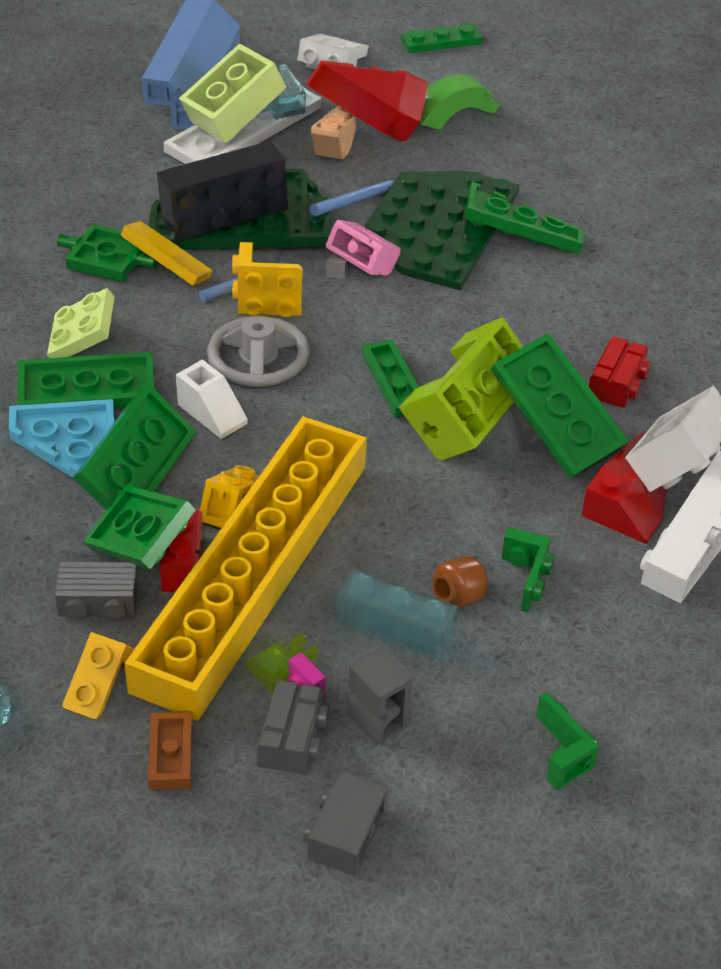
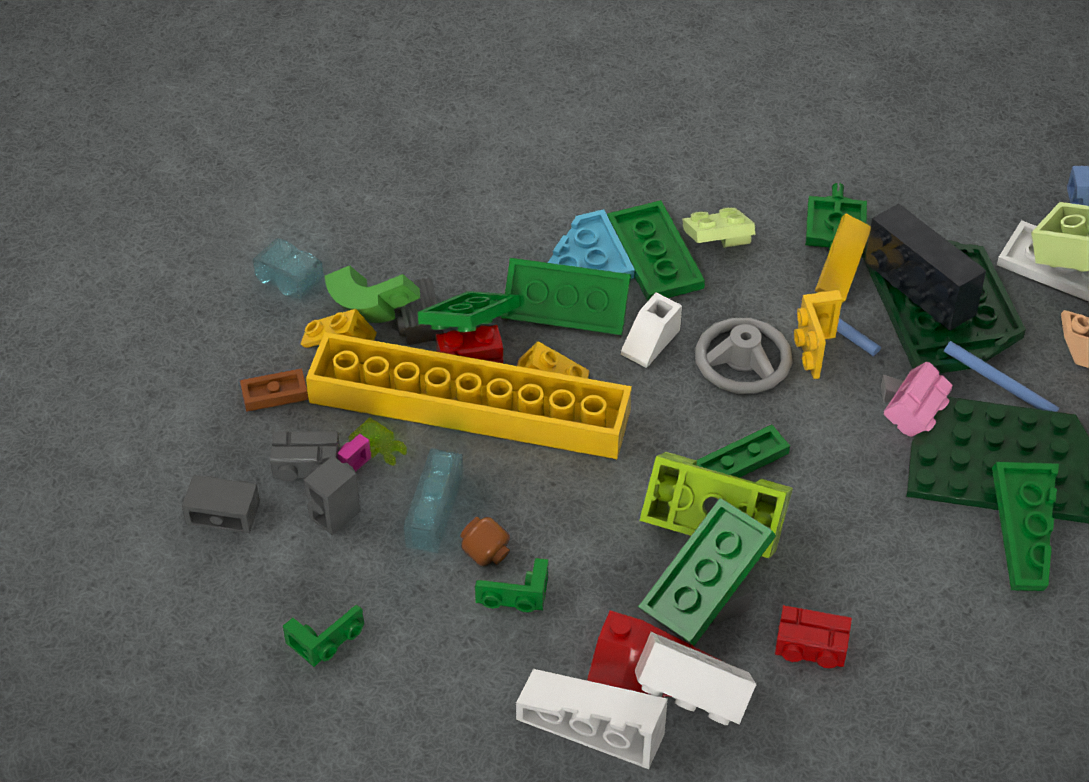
camera: 80 degrees right, 5 degrees up
none -> bright green arch [325,265,420,323]

